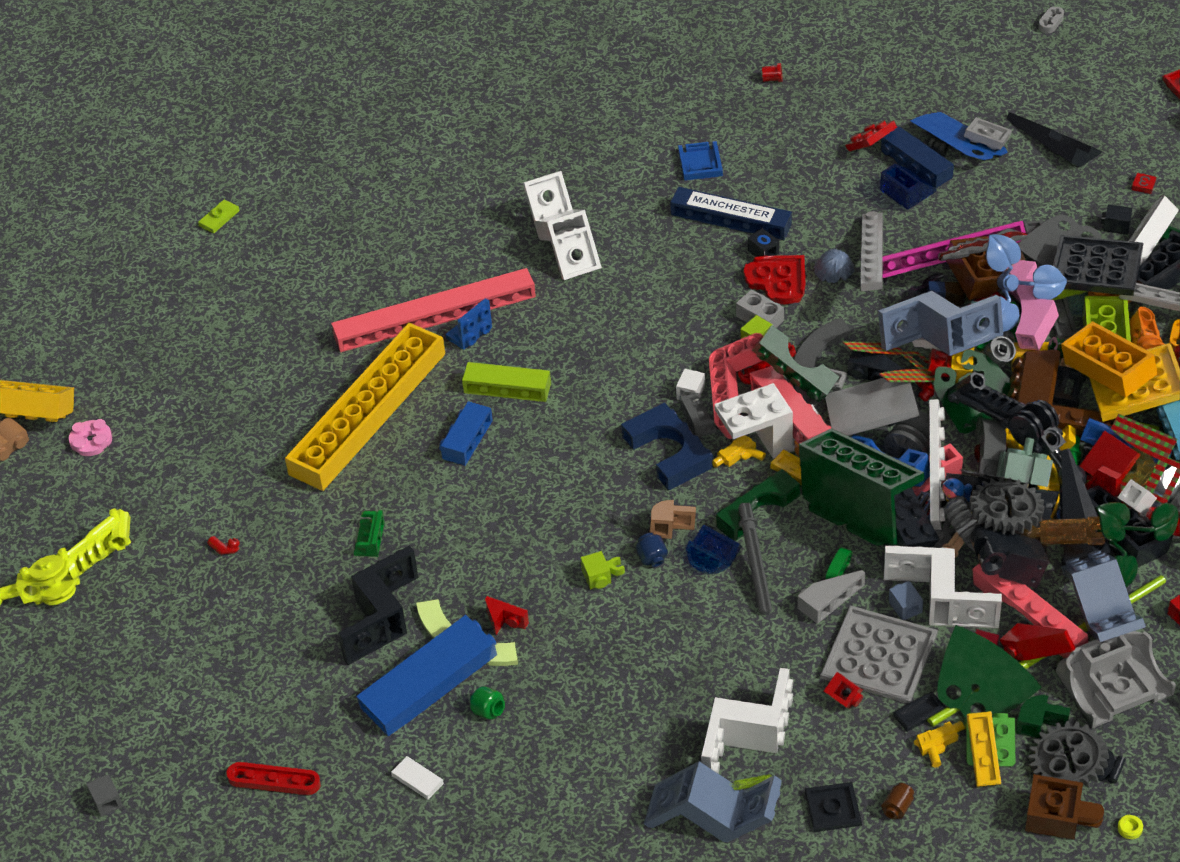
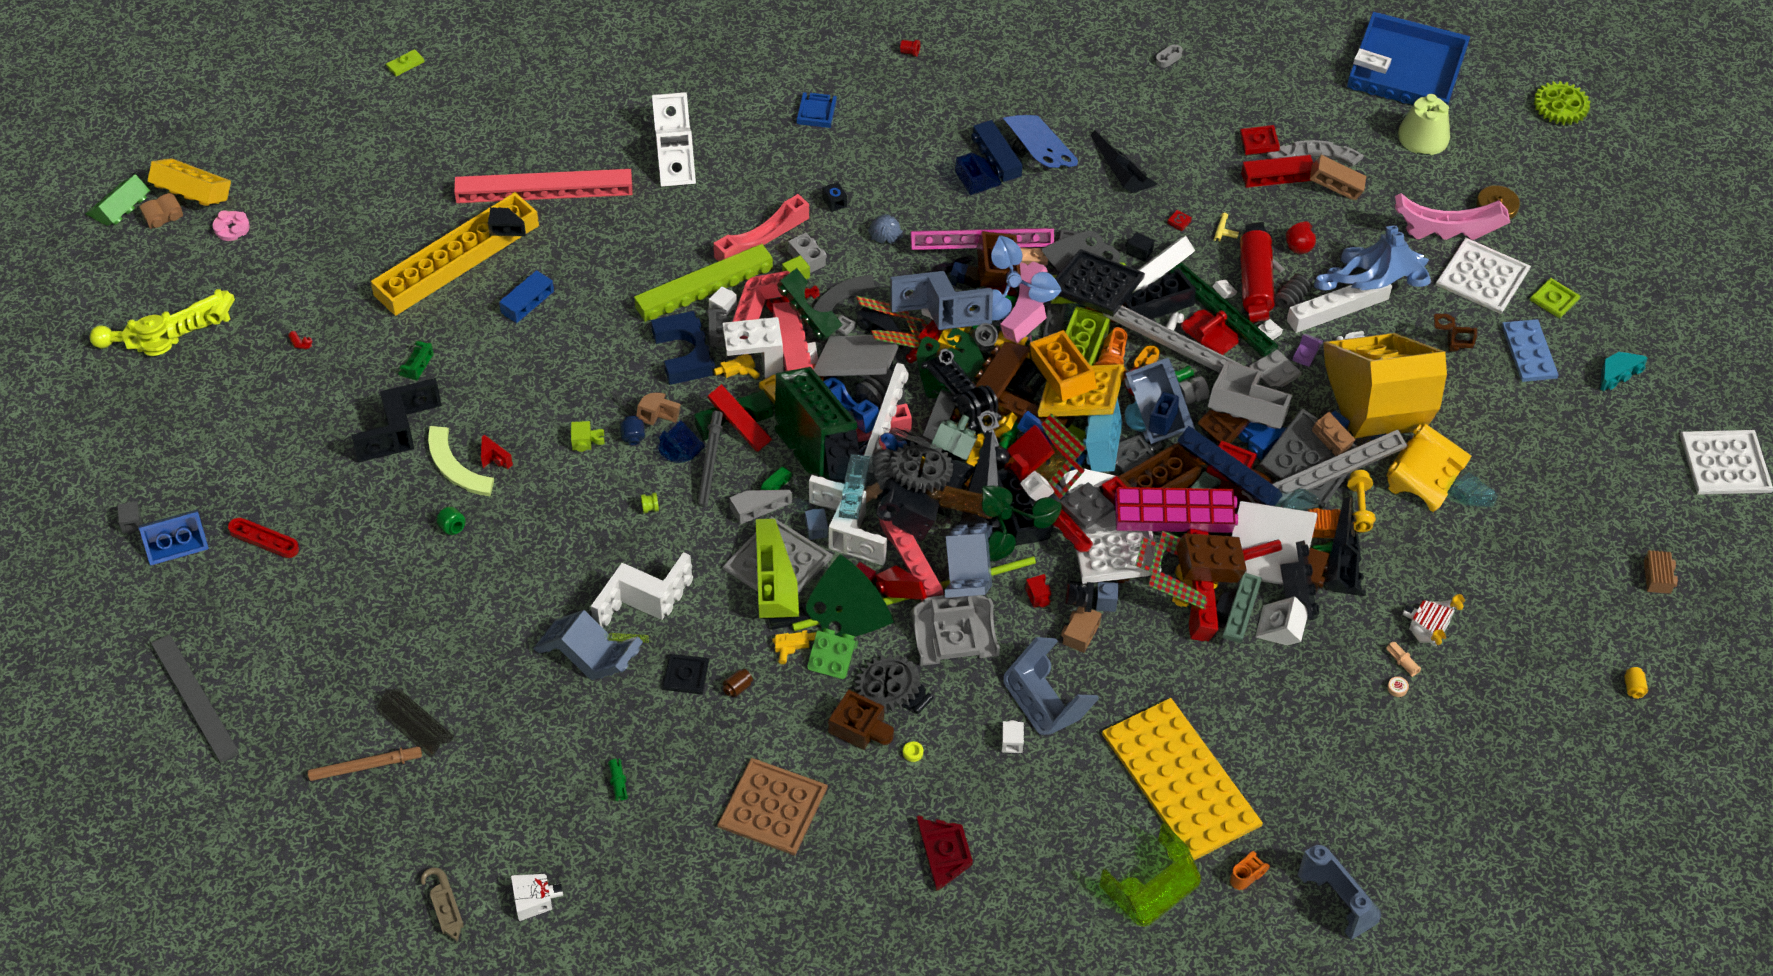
camera: 10 degrees right, 5 degrees up
blue brick [357,615,497,736] -> none
white tile [391,756,444,800] -> none
blue bracket [445,298,492,350] -> none
lime brick [462,362,551,402] -> none
dark blue brick [670,187,792,240] -> none
red plate [744,255,806,304] -> none
red brick [824,672,863,709] -> none
red plate [845,120,897,151] -> none
light grey plate [861,211,883,291] -> none
dark grey sword [938,228,1029,261] -> none
light grey plate [964,117,1012,150] -> none
yellow tile [966,711,1001,787] -> none
dark green brick [1016,695,1071,738] -> none
none -> blue slope [139,509,209,566]
none -> black slope [488,207,526,236]
none -> lime brick [634,244,773,322]
none -> lime wheel [641,492,659,514]
none -> red tile [707,384,772,452]
none -> coral arch [714,194,809,262]
none -> lime wedge [756,519,799,618]
none -> clear light blue slope [839,454,870,520]

